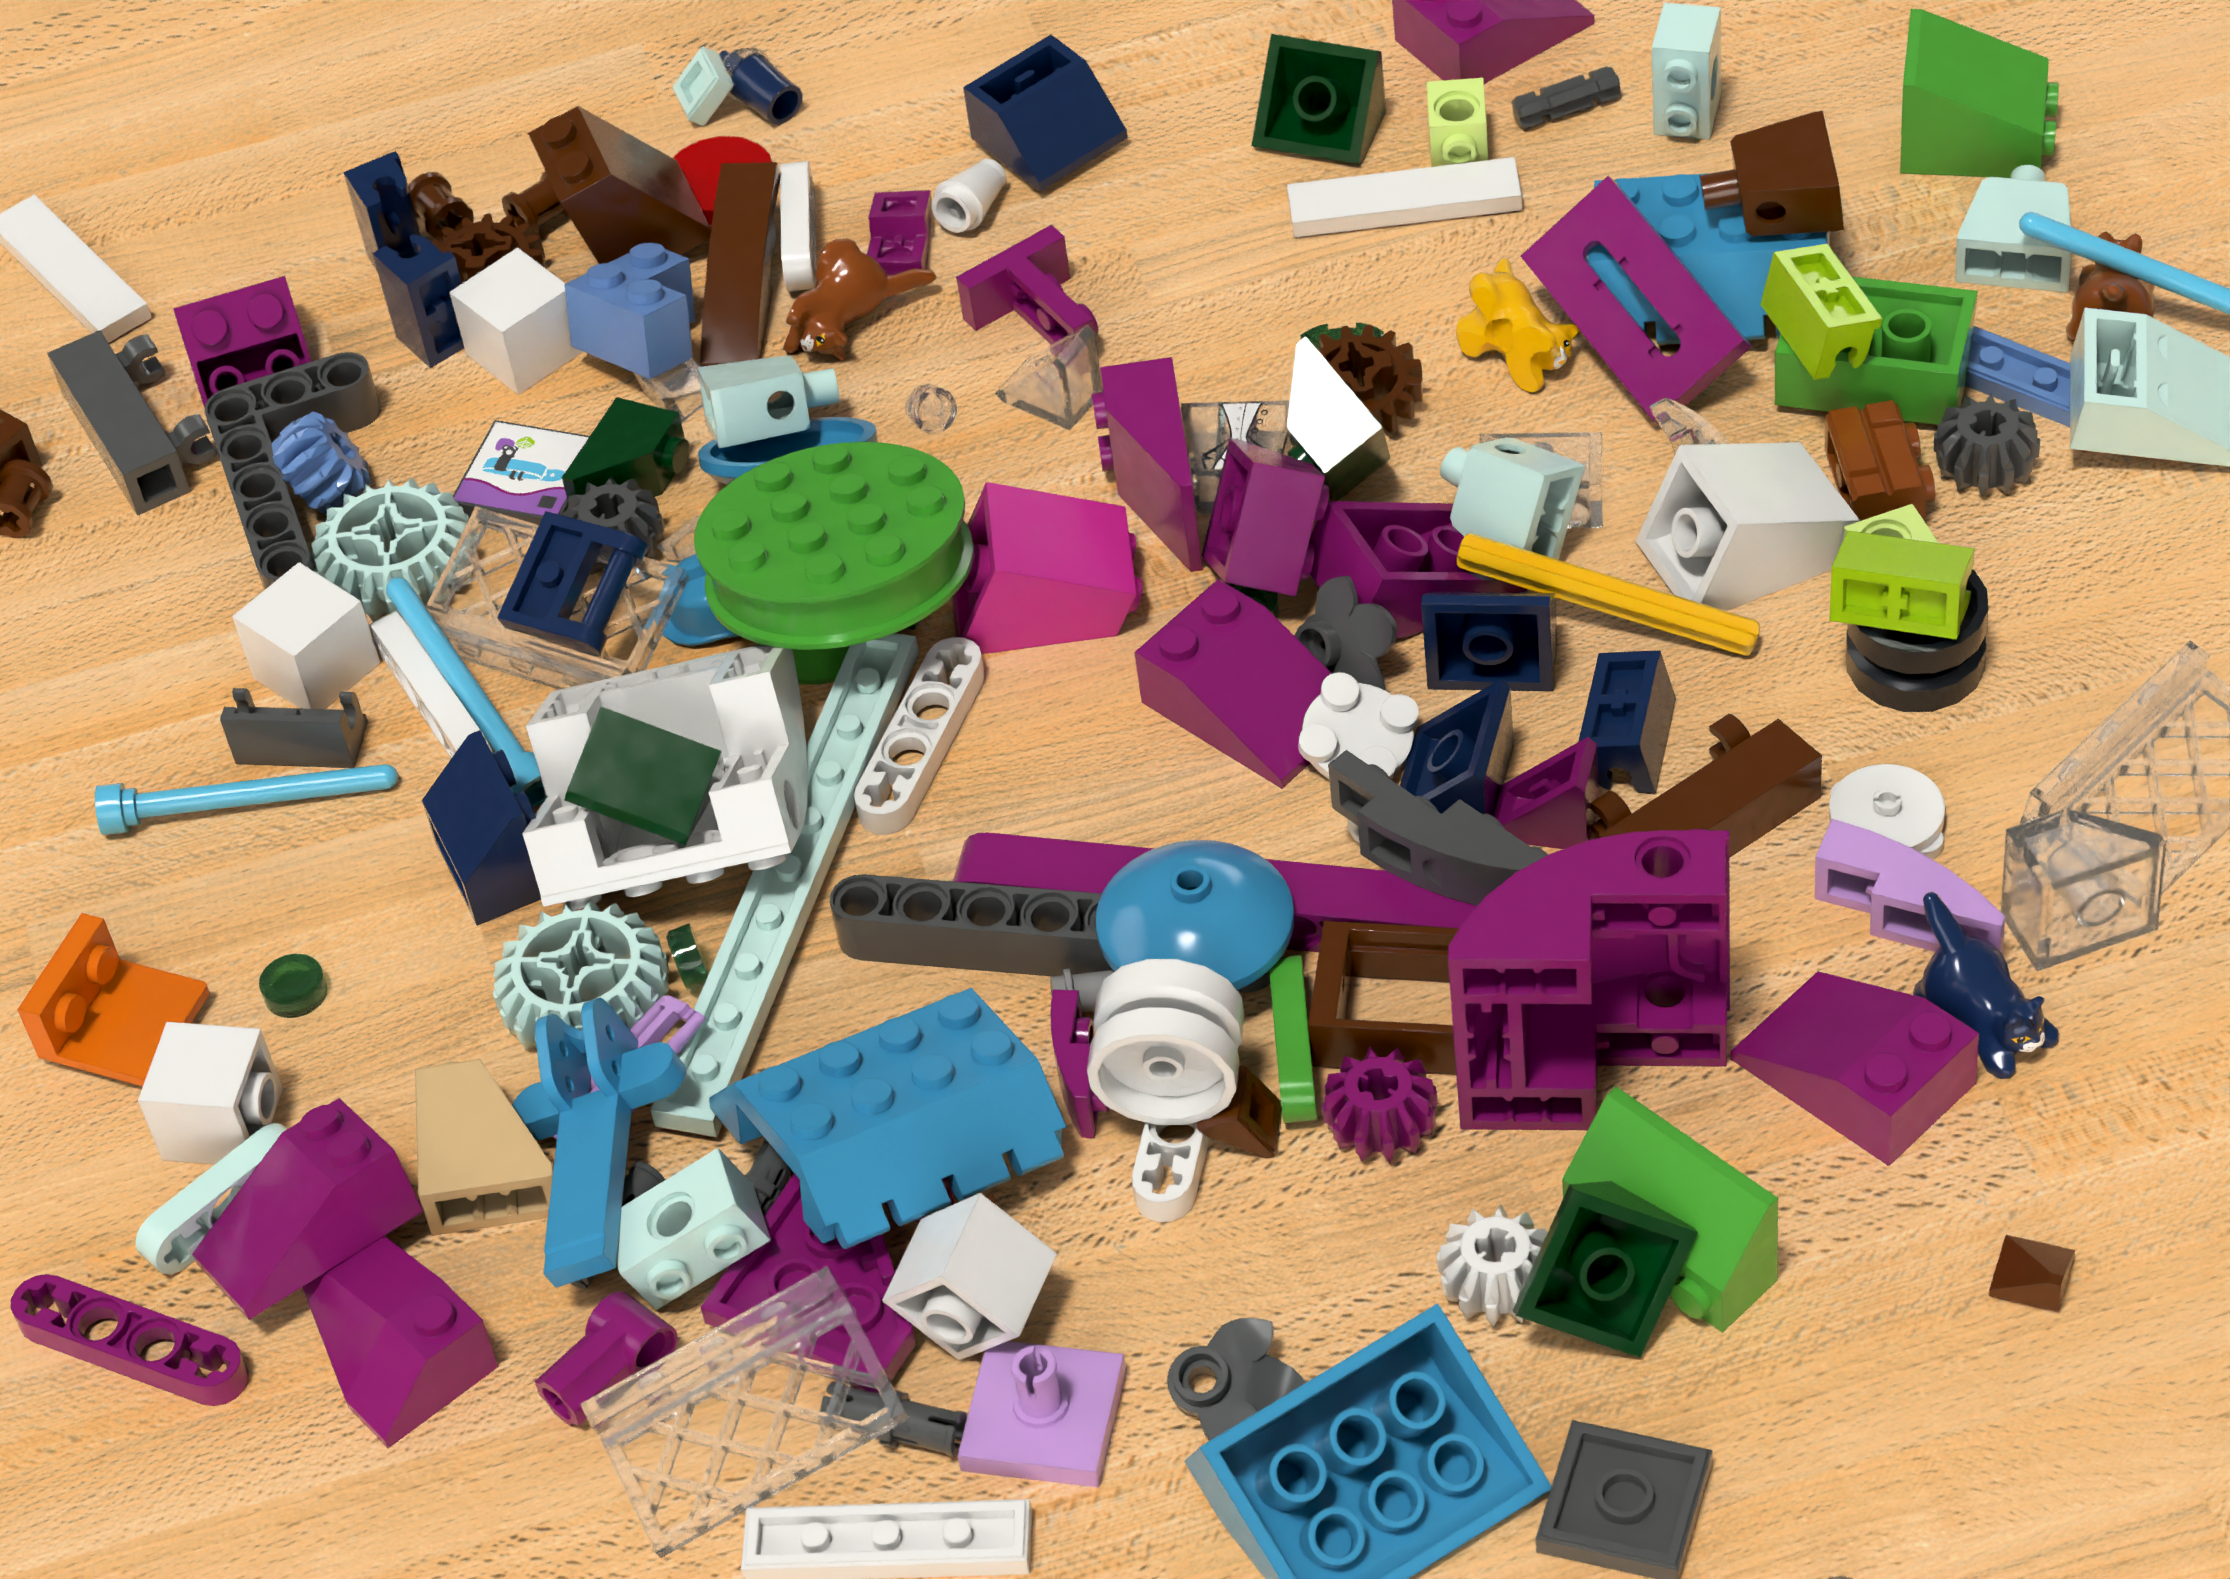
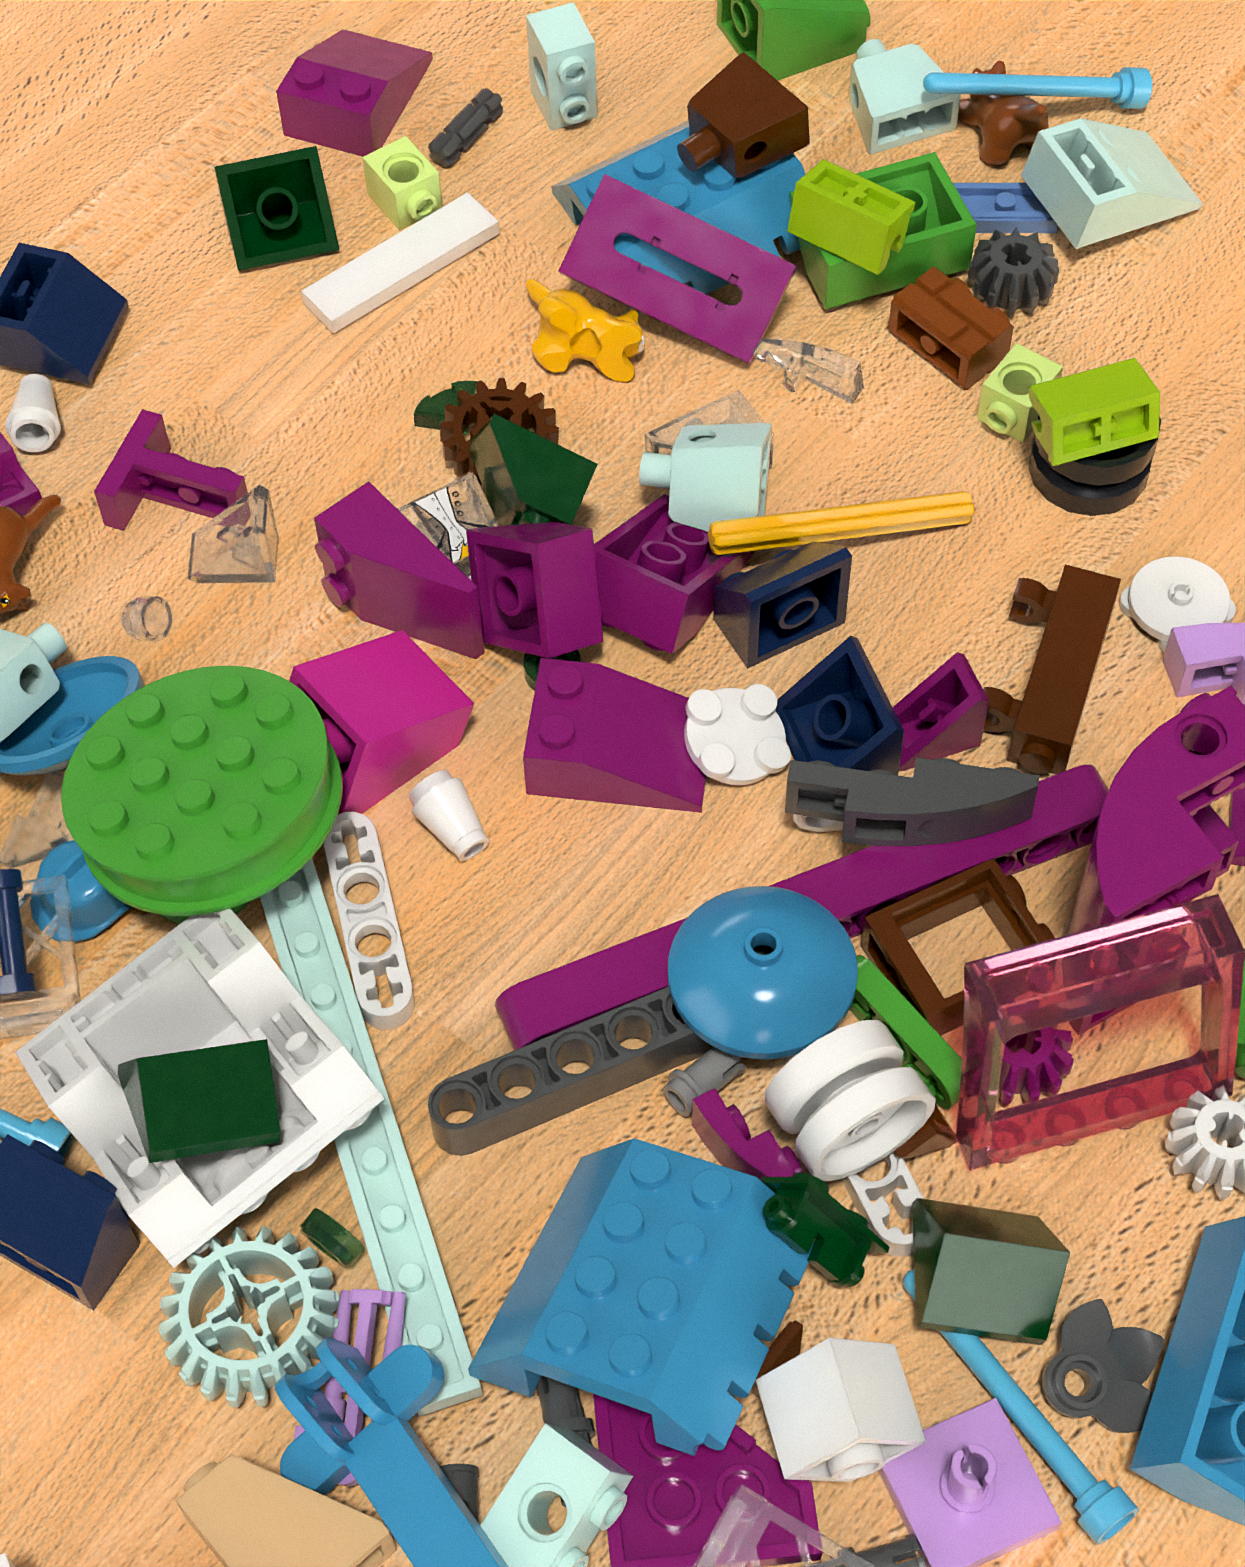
camera: 40 degrees left, 10 degrees up
dark grey plate [1295,576,1397,690] -> none
dark blue hinge [1578,650,1676,793] -> none
white slope [1635,442,1860,611] -> none
none -> white cone [409,770,489,861]
none -> dark green hinge [761,1172,890,1287]
none -> medium azure piece [903,1269,1139,1545]
none -> slope [912,1198,1070,1345]
none -> clear pink windscreen [956,894,1245,1170]

